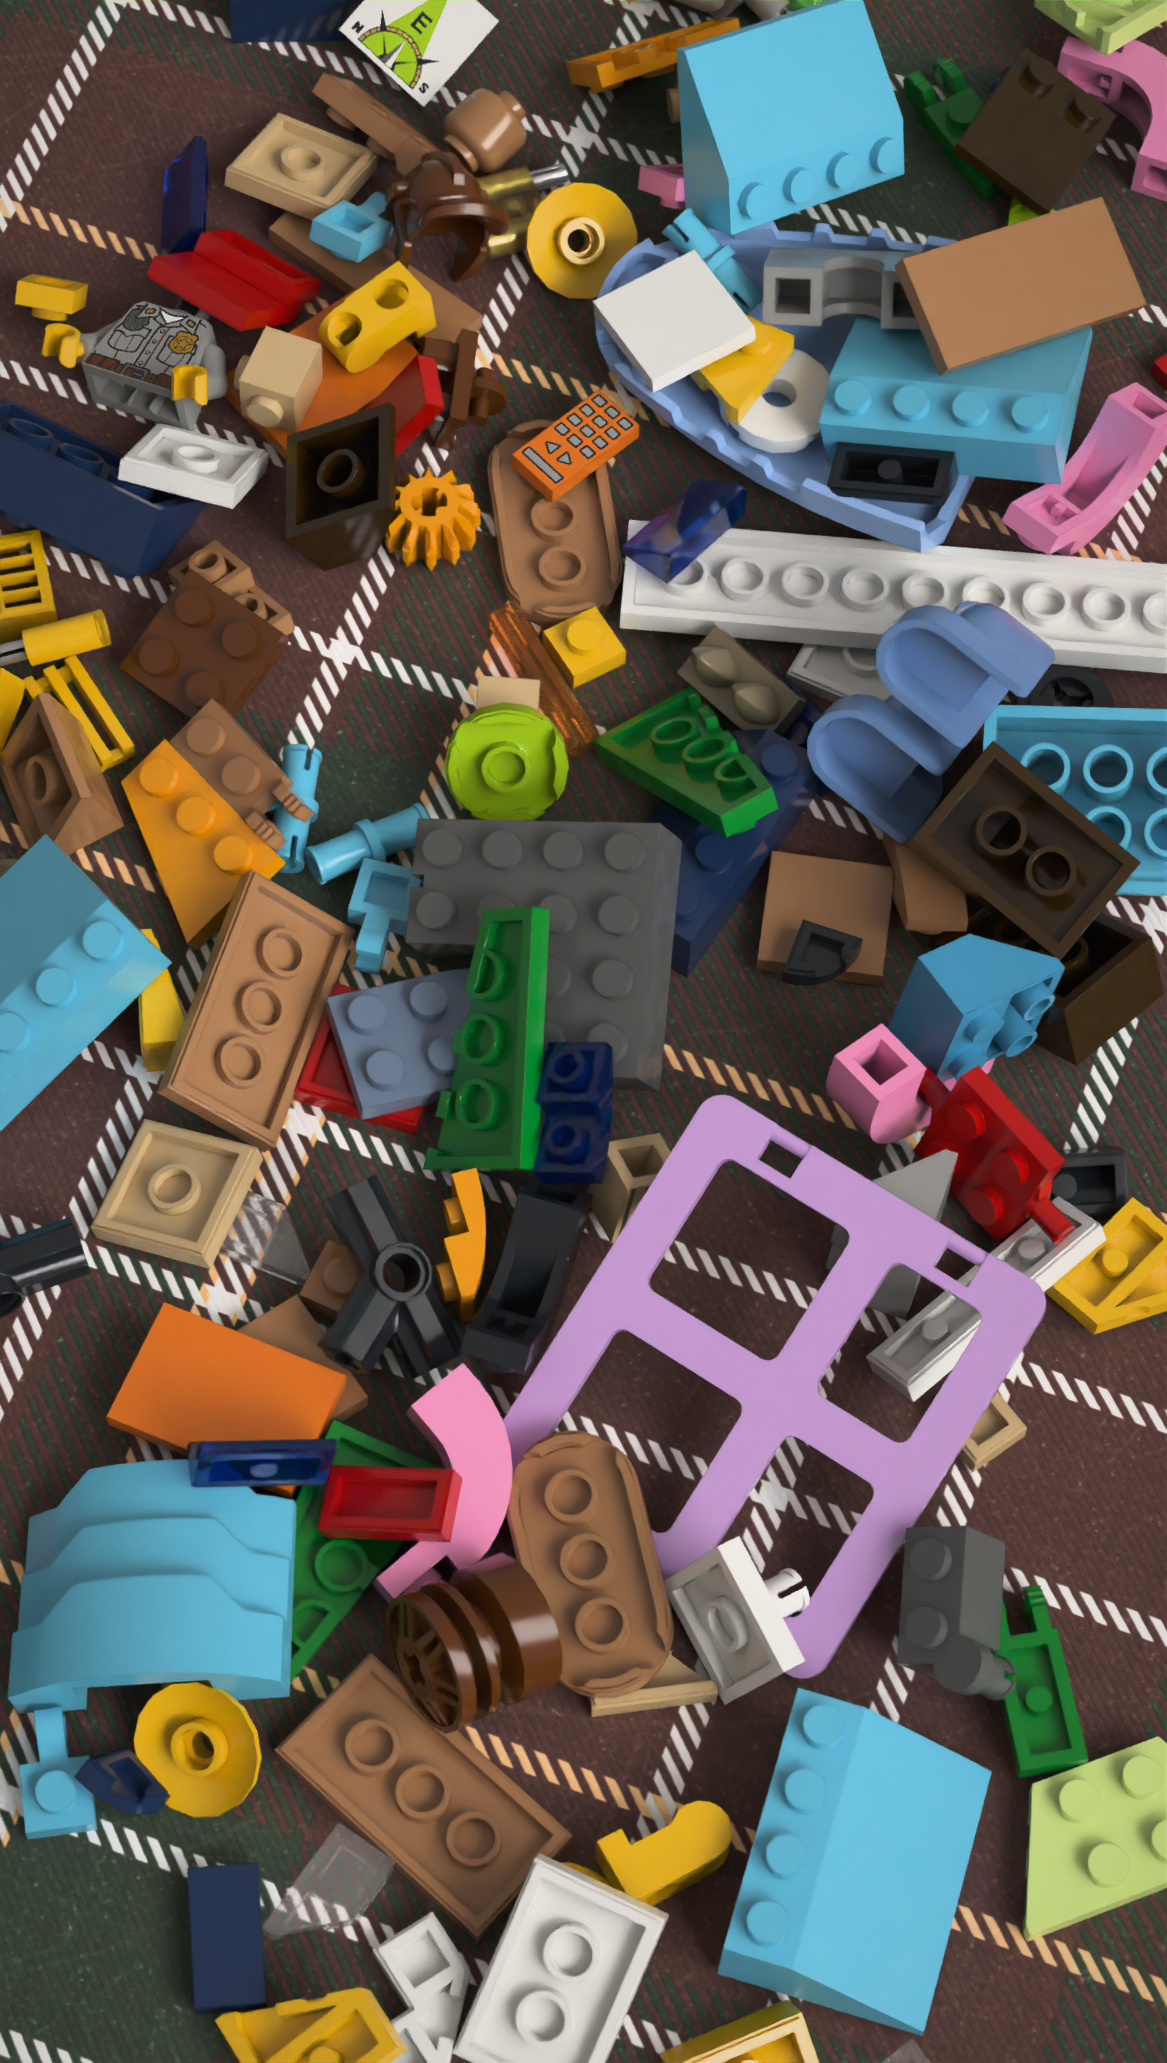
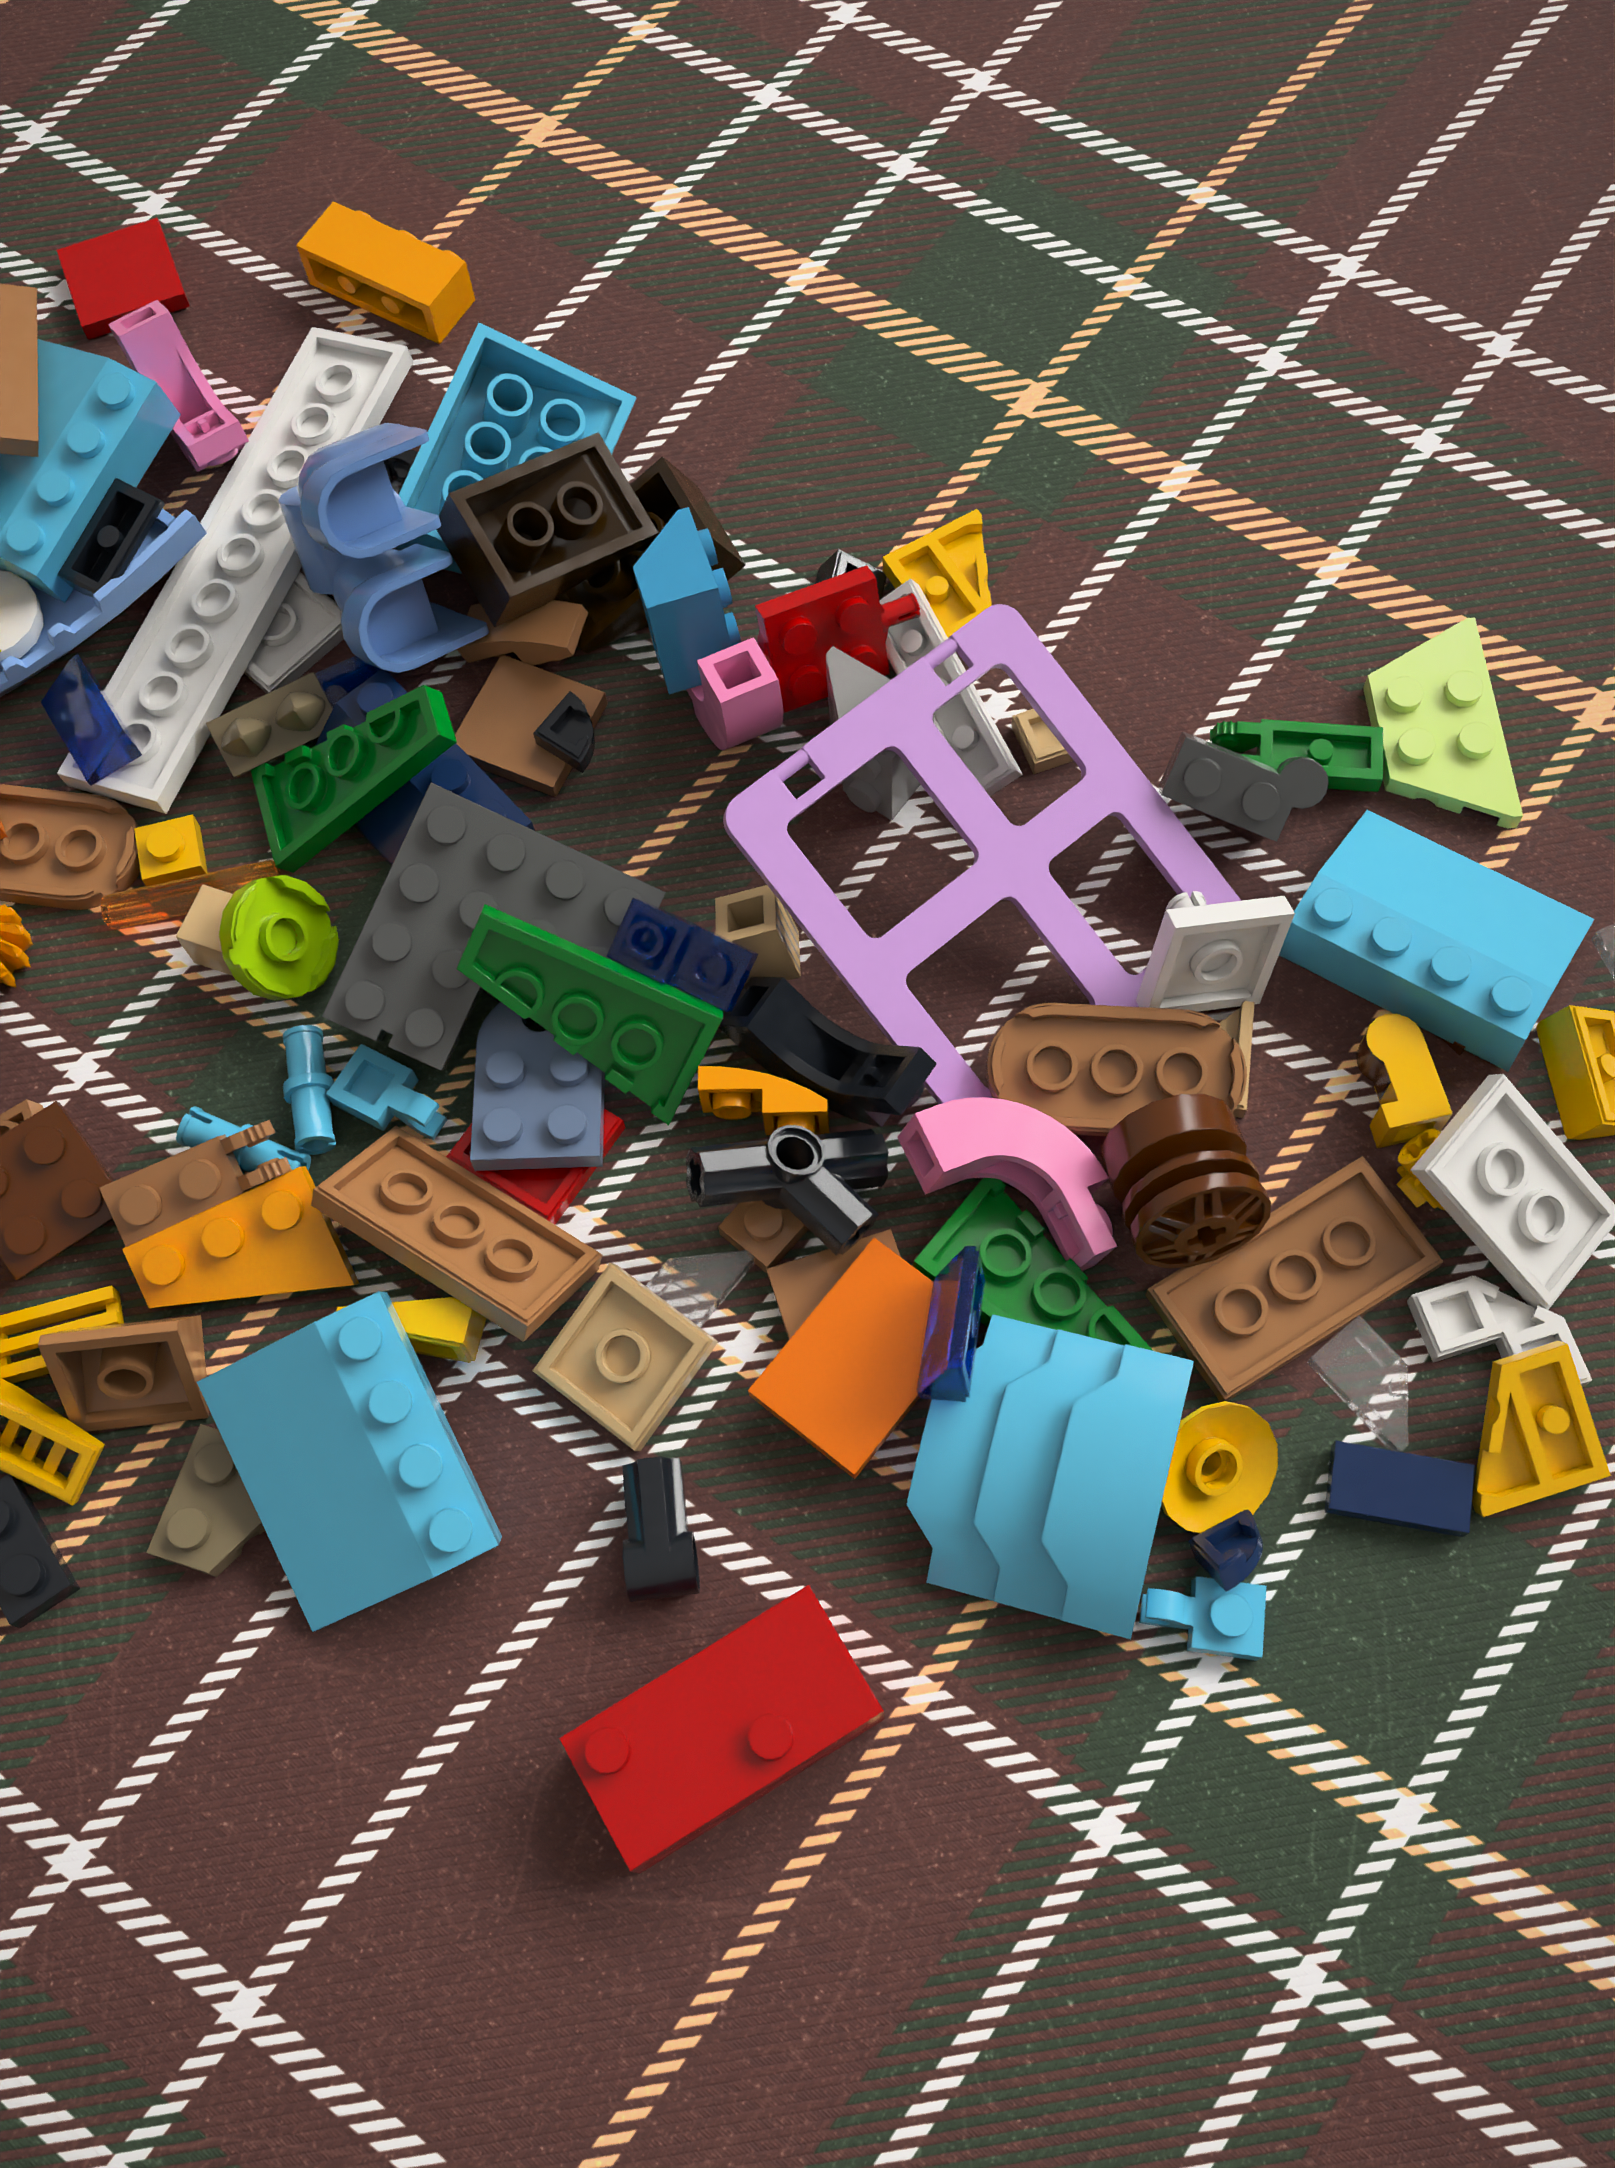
camera: 65 degrees left, 5 degrees up
red tile [317,1465,463,1543] -> none

